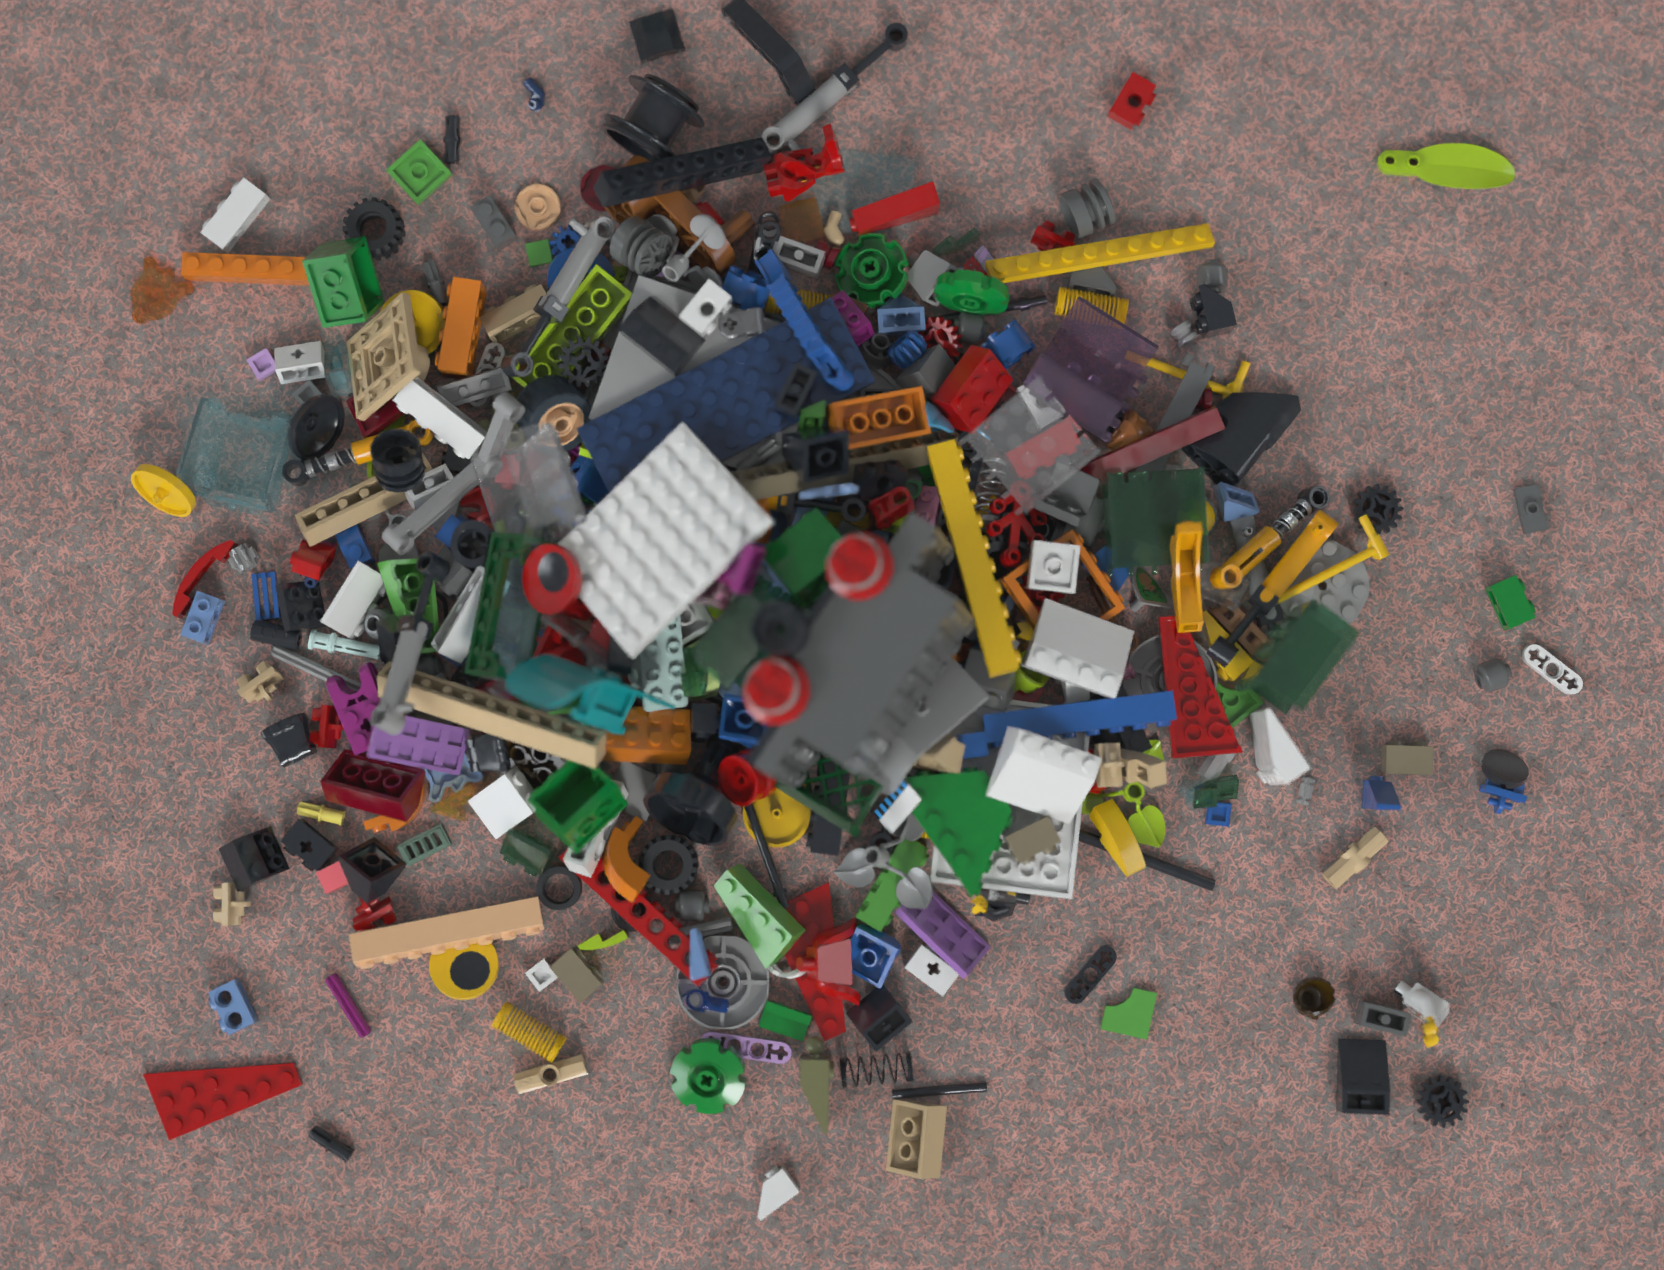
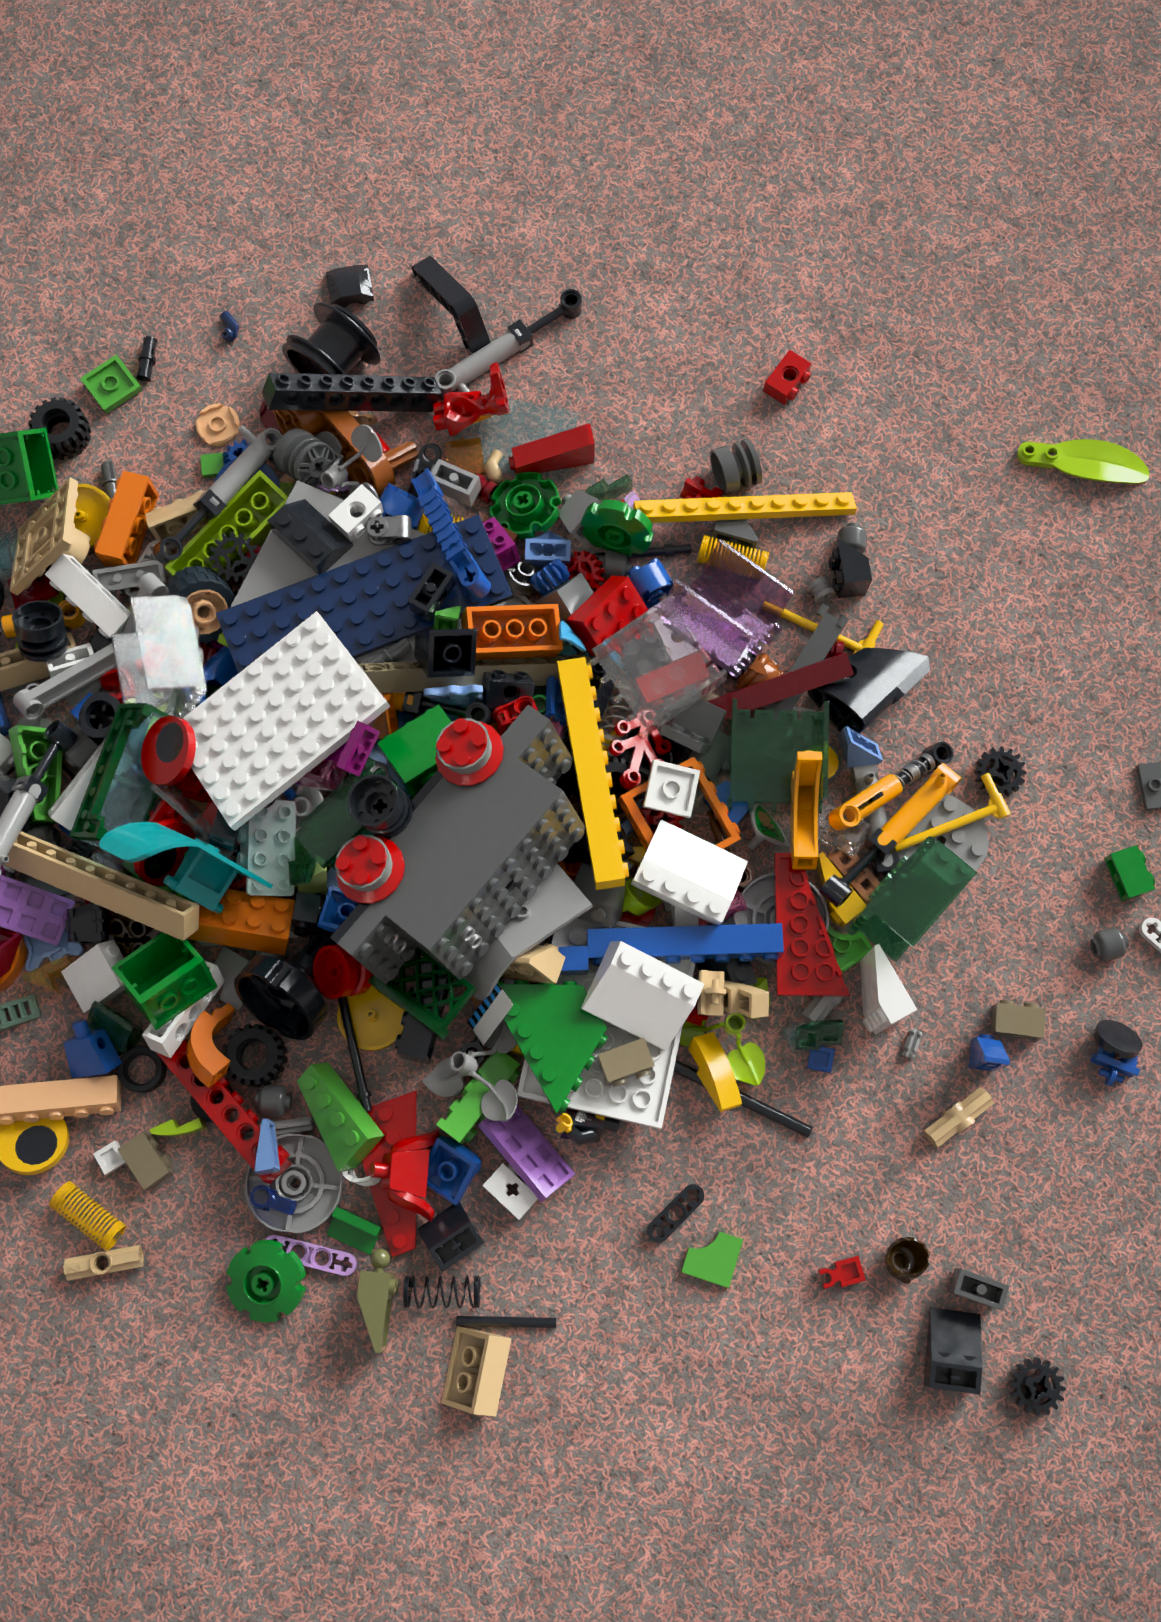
camera: 10 degrees right, 10 degrees down
dark grey brick [470,195,518,252] -> none
white slope [758,1166,800,1221] -> none
white torso [1394,981,1449,1048] -> none
none -> blue torso [64,1019,122,1078]
none -> blue tile [546,676,567,726]
none -> red plate [818,1255,866,1289]

